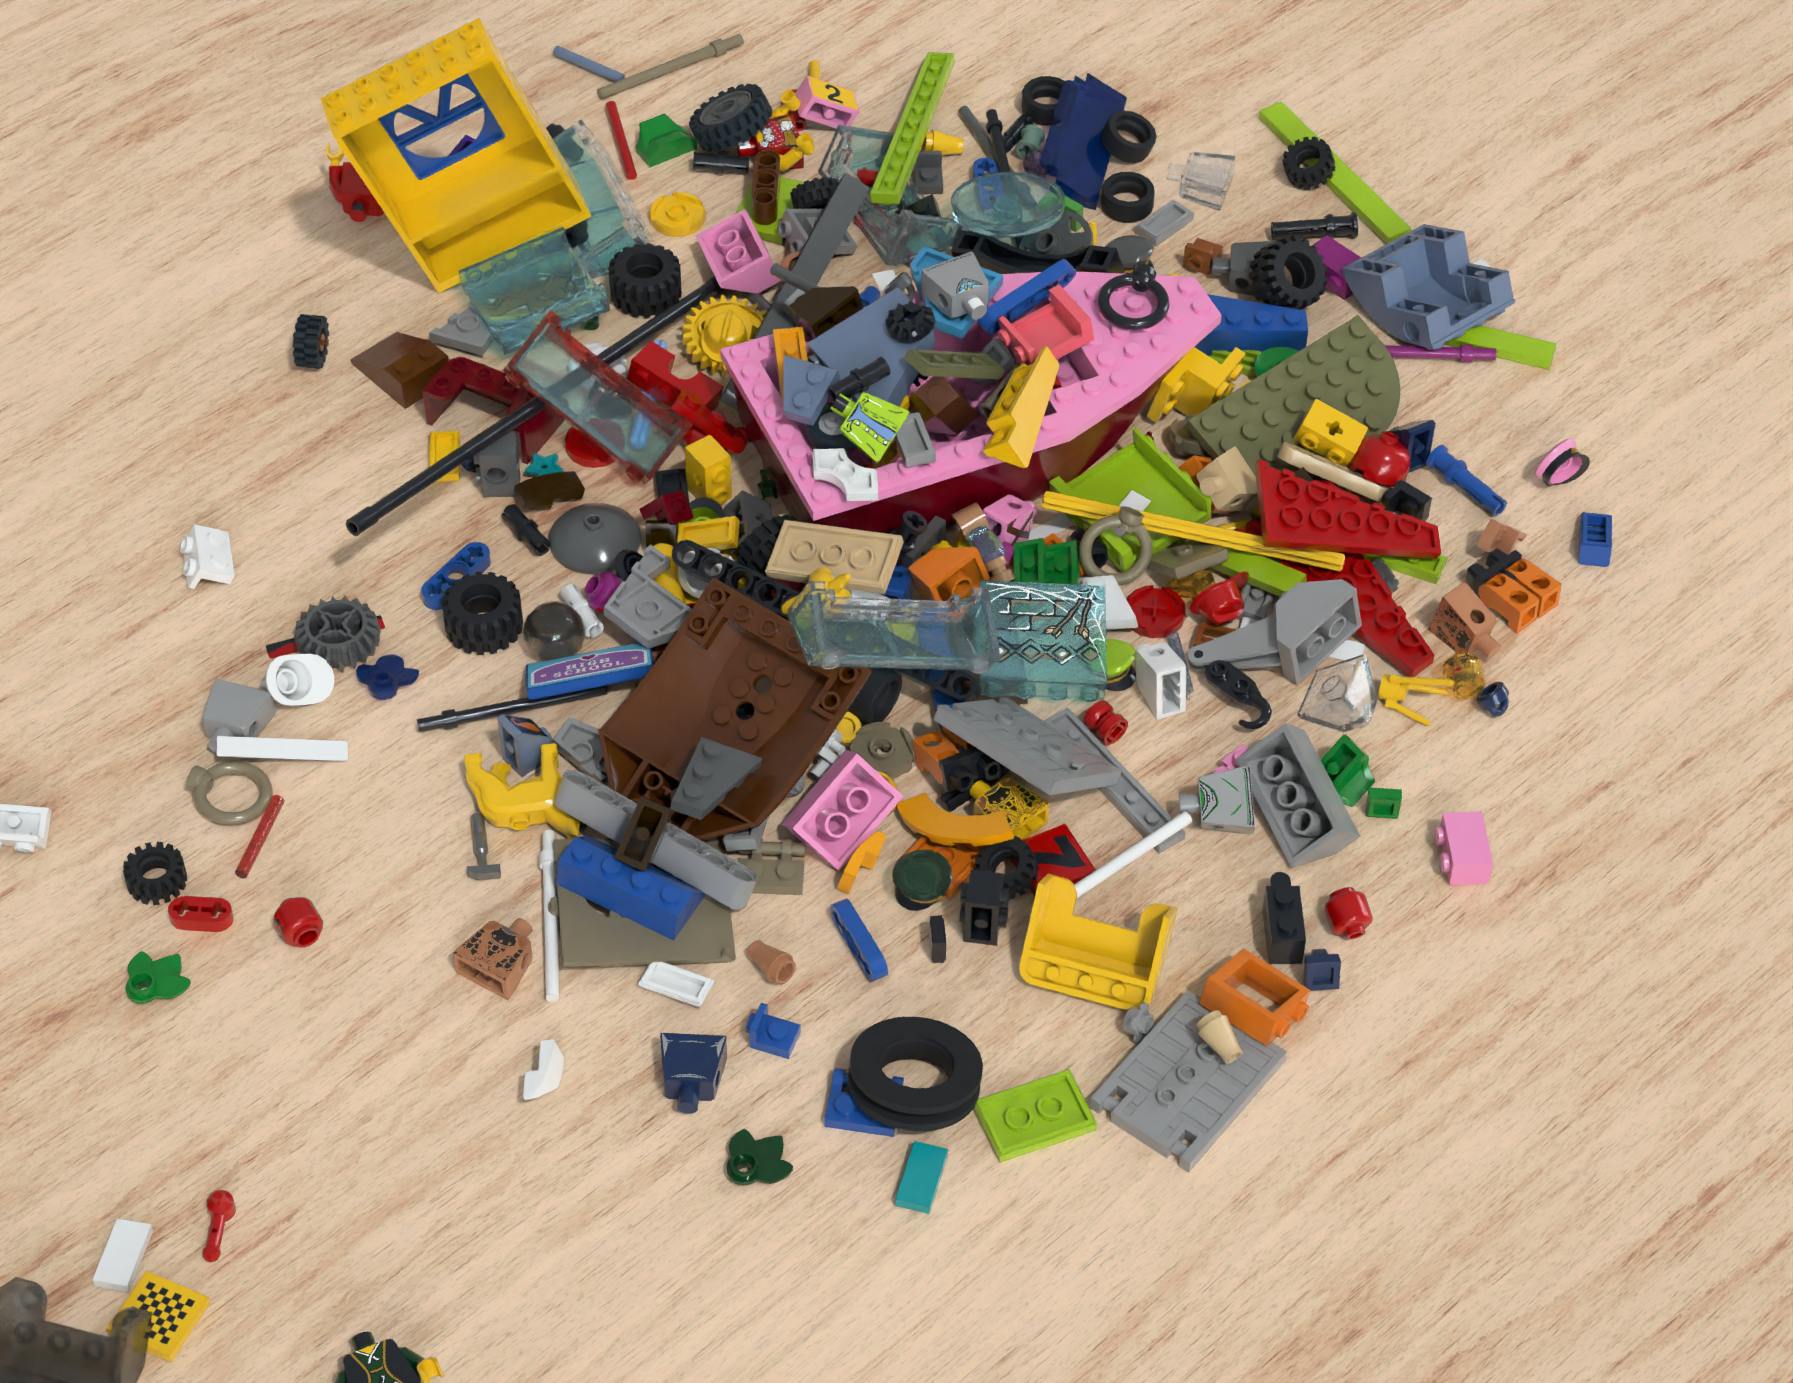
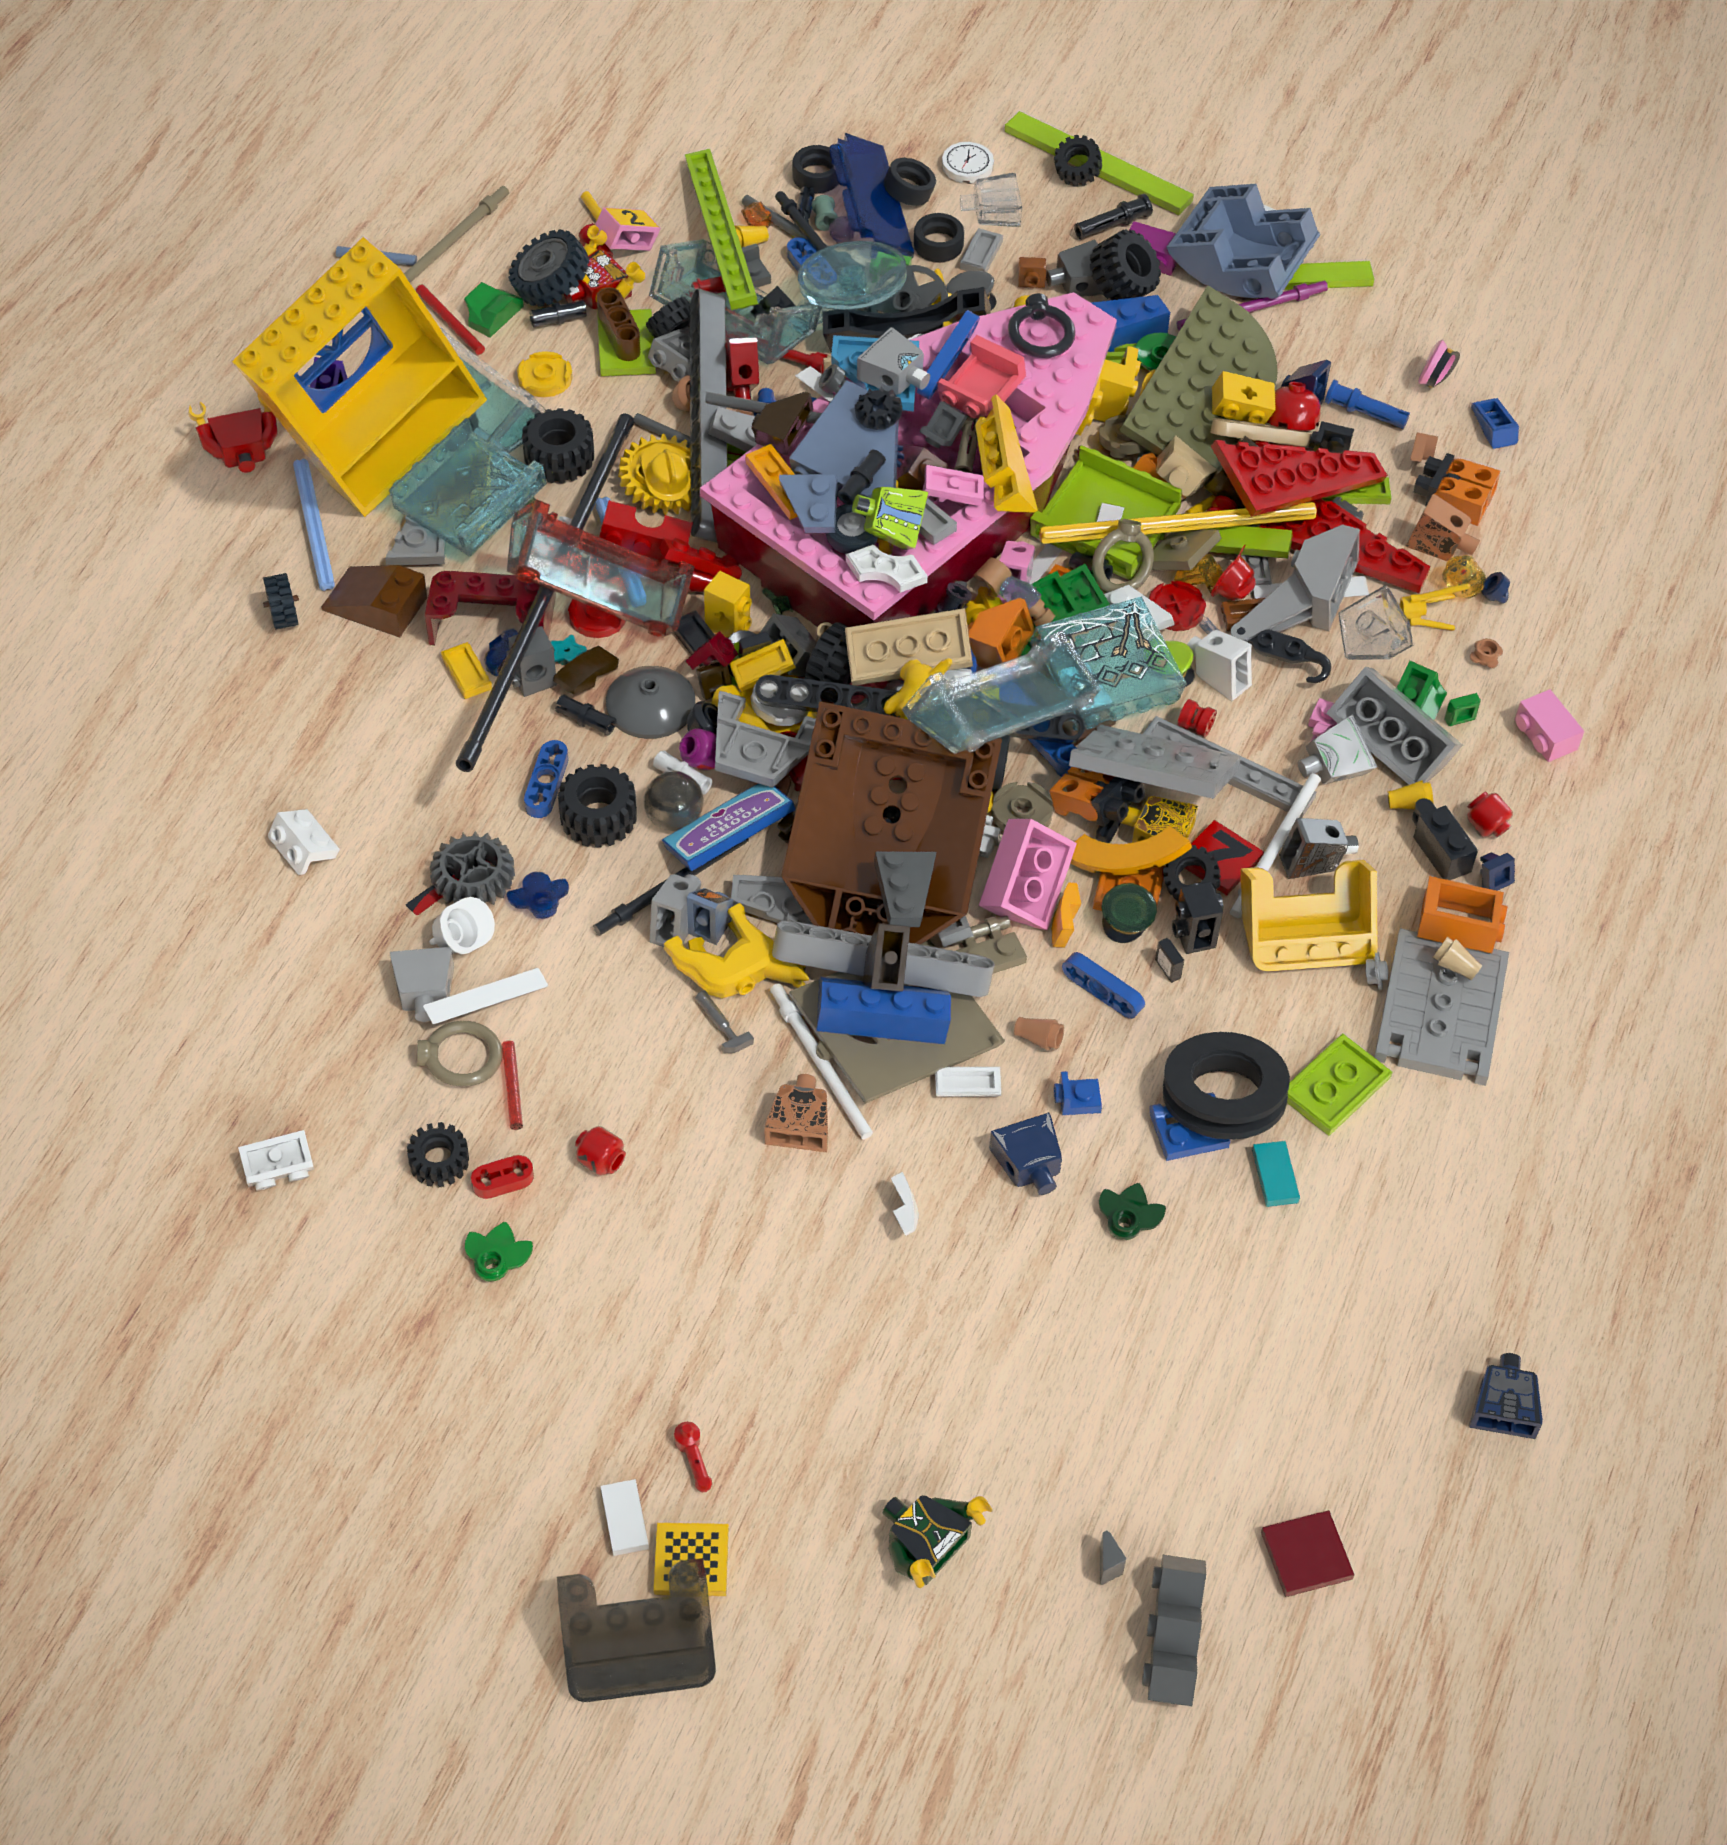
camera: 25 degrees left, 5 degrees up
bright pink slope [696,209,782,294] -> none
olive tile [904,349,1005,380] -> none
none -> light blue axle [293,458,335,591]
none -> light grey torso [650,874,701,947]
none -> red torso [725,338,759,400]
none -> black tile [738,632,771,658]
none -> clear orange piece [741,201,771,228]
none -> bright pink plate [923,465,984,506]
none -> white tile [942,142,994,183]
none -> dark grey torso [1279,818,1359,879]
none -> yellow cone [1387,780,1434,809]
none -> nougat plate [1470,638,1503,668]

